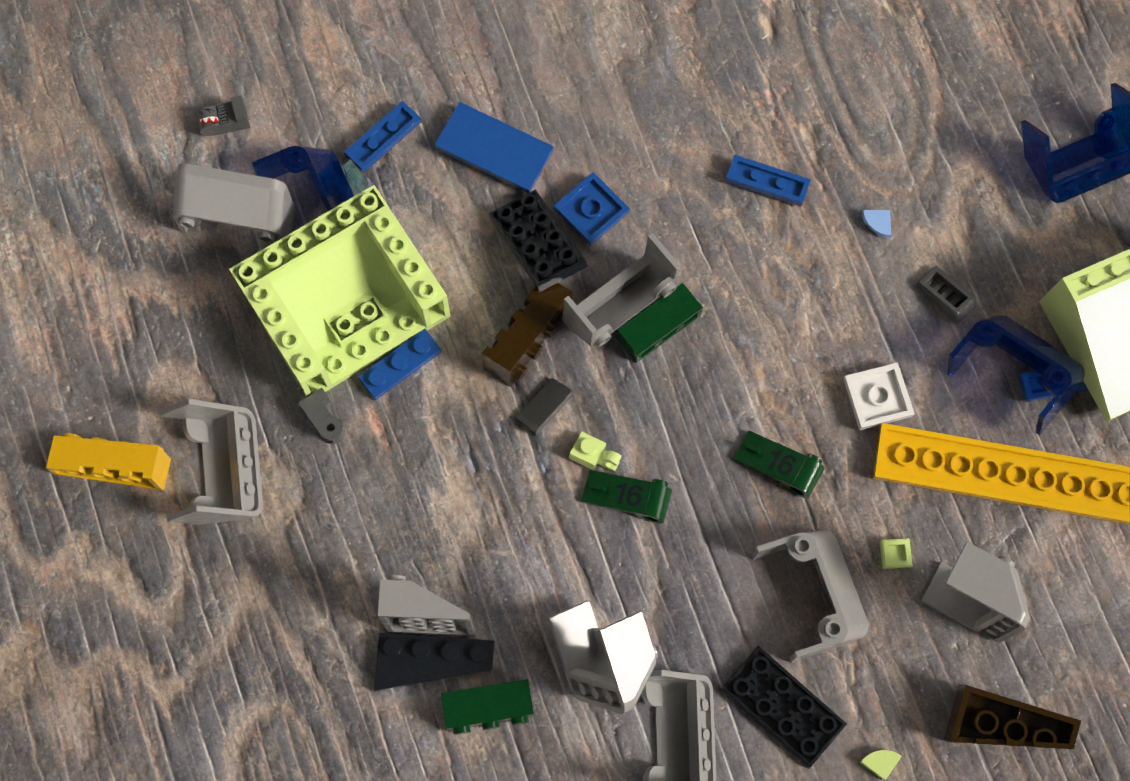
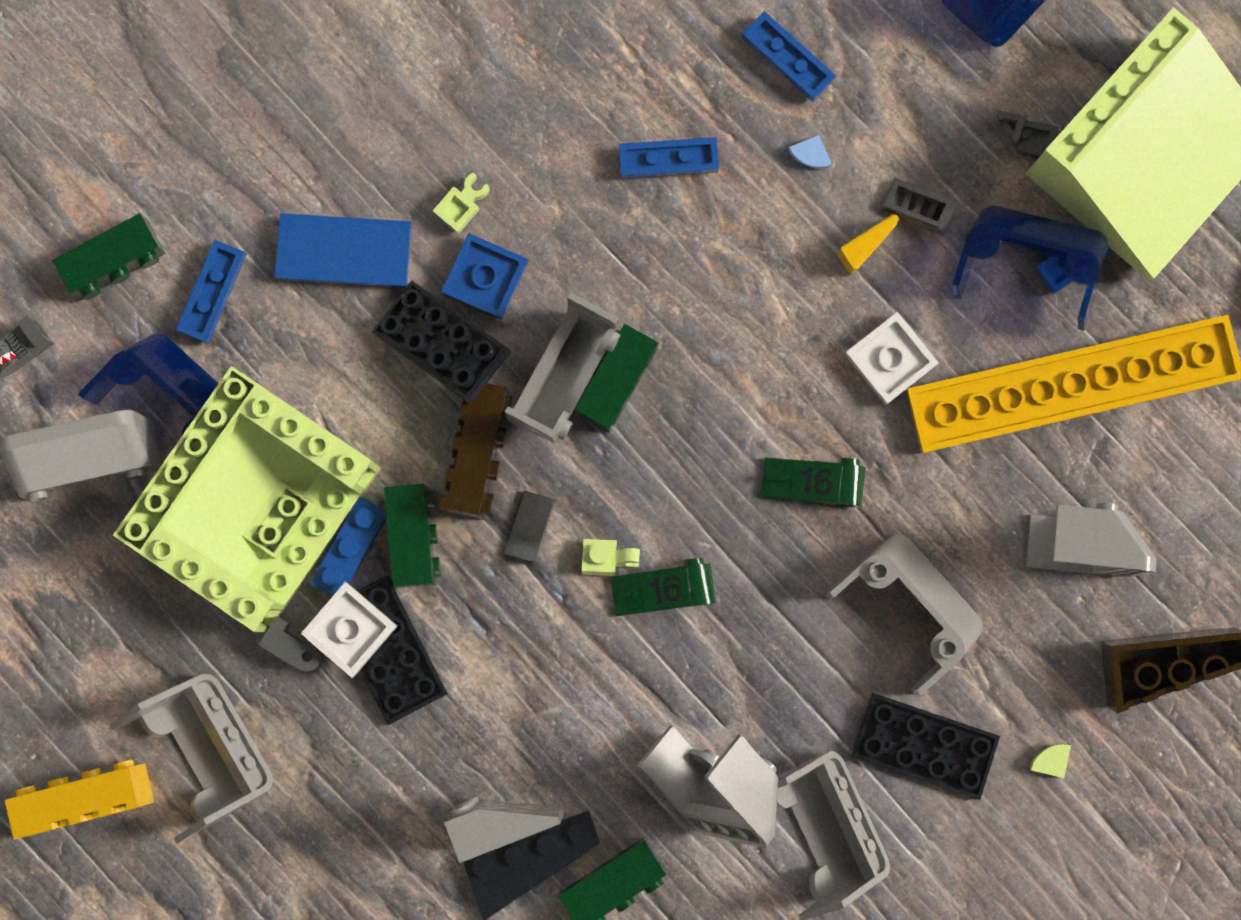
camera: 20 degrees left, 10 degrees up
clear light blue tile [343,160,369,193] -> none
yellowish green tile [879,538,913,570] -> none
none -> dark green brick [52,213,166,300]
none -> white plate [301,582,397,678]
none -> black tile [357,575,449,725]
none -> dark green brick [384,483,441,589]
none -> yellowish green plate [433,173,490,234]
none -> blue plate [742,11,836,102]
none -> yellow slope [837,214,899,275]
none -> dark grey slope [997,111,1059,159]

